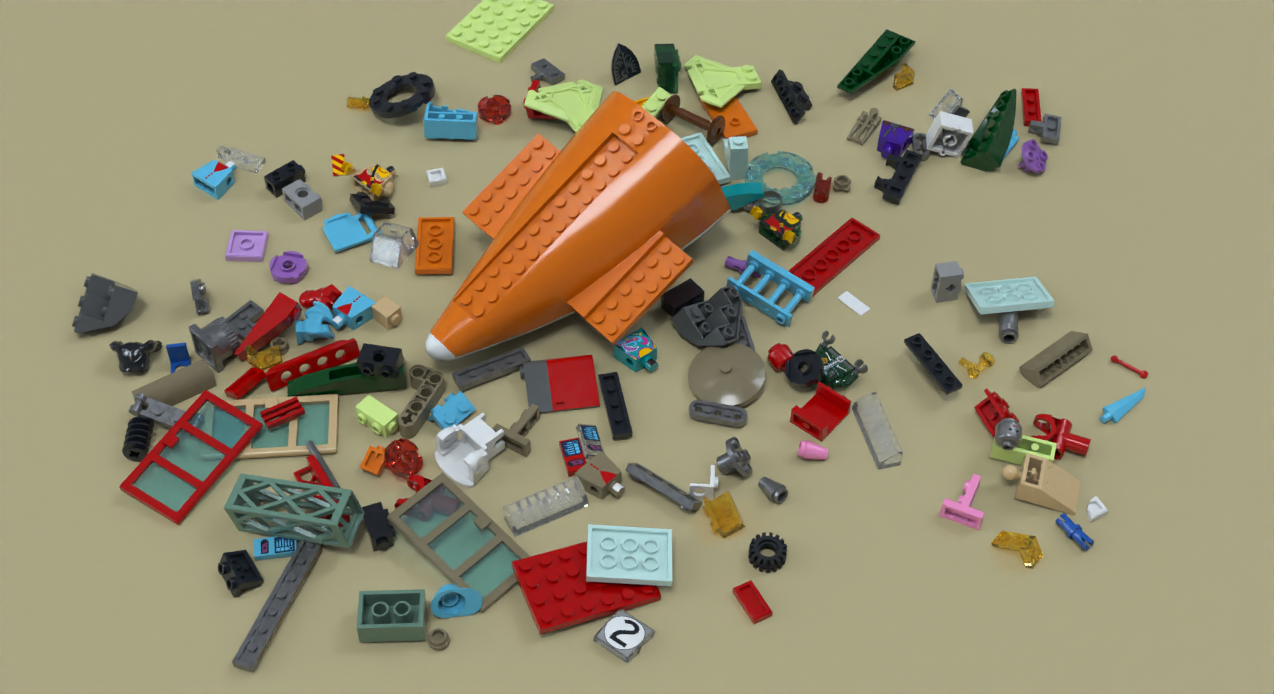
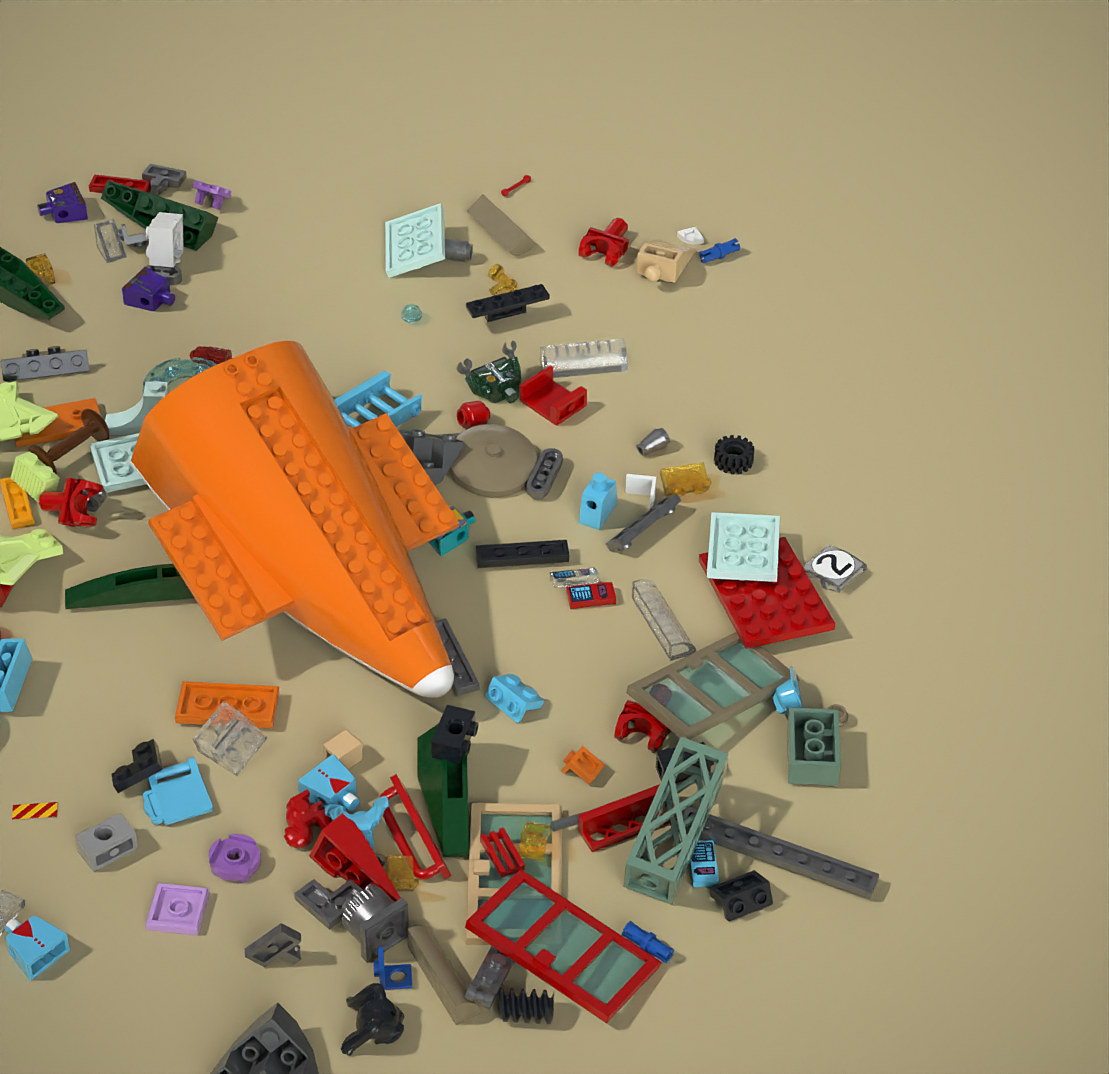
camera: 85 degrees left, 5 degrees down
red tile [224,367,265,400] -> none
black brick [264,160,306,198] -> none
torso [341,162,396,201] -> none
yellowish green brick [355,395,399,438] -> none
clear red plate [384,438,423,480] -> none
dark tan beam [398,364,445,439] -> none
white tile [426,168,447,187] -> none
white piece [435,413,505,488] -> none
dark tan bracket [492,403,540,458] -> none
red door [519,354,600,414] -> none
dark tan torso [575,451,625,499] -> none
flat silver plate [716,436,753,476] -> none
red tile [732,580,773,624] -> none
black plate [785,349,824,387] -> none
red tile [788,218,880,297] -> none
bright pink cone [797,440,828,460] -> none
dark tan plate [833,175,851,191] -> none
white sticker [837,291,870,316] -> none
dark tan piece [846,108,881,146] -> none
black hinge [874,149,923,205] -> none
light grey brick [930,261,964,303] -> none
bright pink bracket [940,474,985,530] -> none
red bracket [974,388,1019,437] -> none
yellowish green brick [989,435,1057,465] -> none
clear yellow bracket [991,530,1043,569] -> none
flat silver head [995,418,1022,450] -> none
medium azure bar [1100,387,1146,423] -> none
none -> dark purple torso [37,182,88,223]
none -> clear light blue plate [401,304,422,323]
none -> clear yellow bracket [519,821,551,861]
none -> medium azure torso [579,473,617,530]
none -> blue pin [622,921,674,964]

